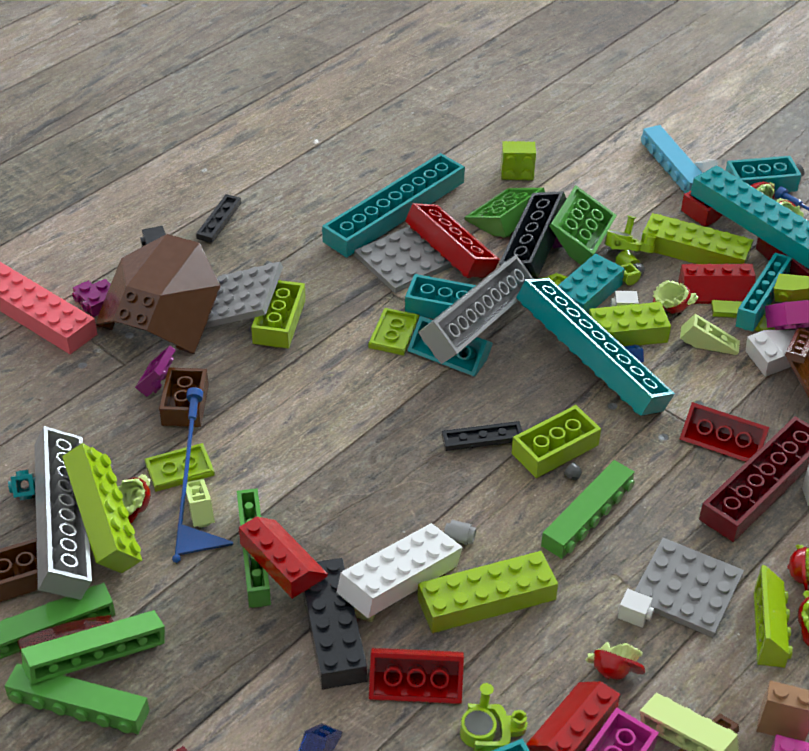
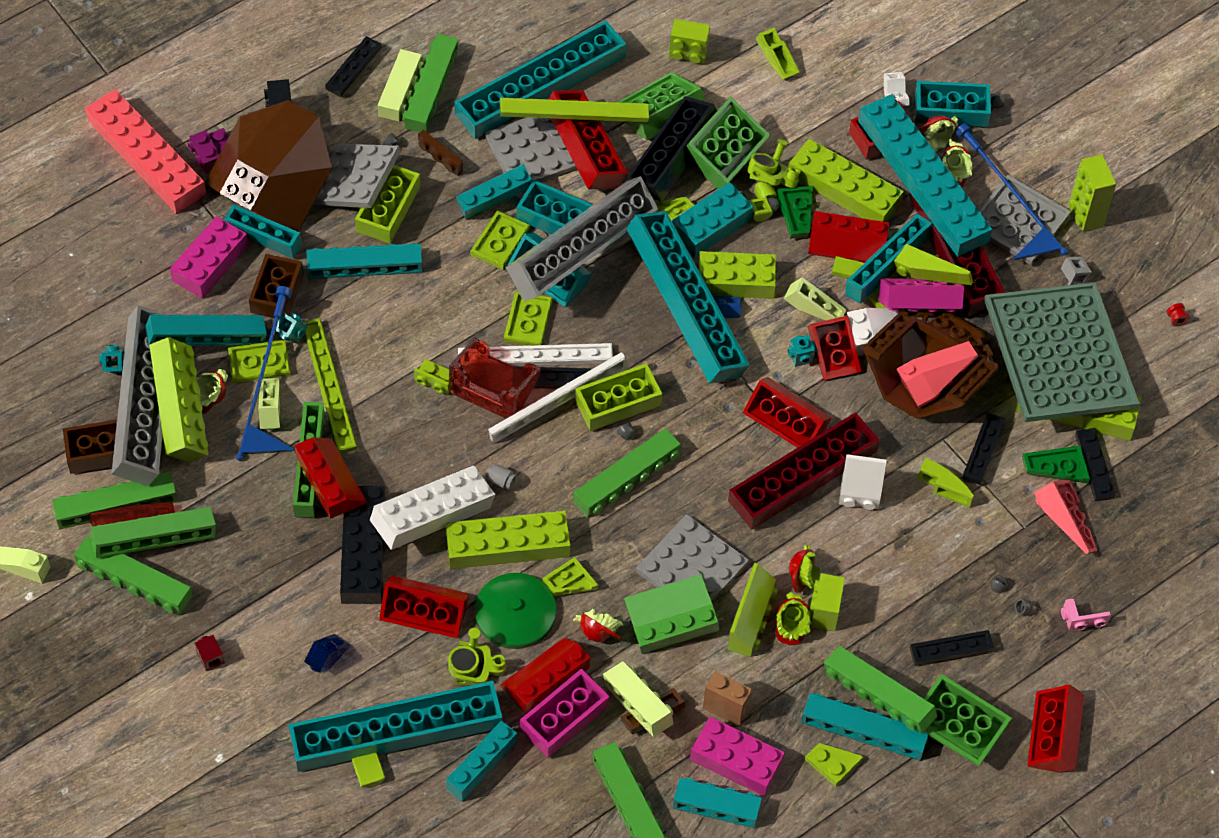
camera: 10 degrees right, 15 degrees up
magenta plate [135,345,175,397] -> none
white brick [610,291,639,307] -> none
white brick [617,589,654,628] -> none
medium azure brick [641,125,702,193] -> none
yellowish green hair [653,280,698,314] -> none
none -> teal brick [146,314,267,345]
none -> dark pink brick [170,216,248,299]
none -> teal brick [224,204,302,258]
none -> teal brick [276,312,308,342]
none -> lime tile [304,318,357,454]
none -> teal brick [306,243,422,279]
none -> yellowish green brick [377,49,424,121]
none -> bright green brick [402,34,458,132]
none -> lime bracket [414,359,460,396]
none -> reddish brown plate [418,129,463,176]
none -> clear red windscreen [449,338,541,419]
none -> teal brick [456,164,532,219]
none -> white tile [458,343,613,368]
none -> green dish [475,573,556,649]
none -> white tile [488,352,627,443]
none -> lime tile [500,98,649,122]
none -> lime tile [503,291,553,346]
none -> lime wing [542,557,598,596]
none -> bright green slope [624,574,719,654]
none -> lime slope [756,28,800,80]
none -> green wing [777,186,813,239]
none -> teal brick [787,335,817,367]
none -> red slope [807,316,862,380]

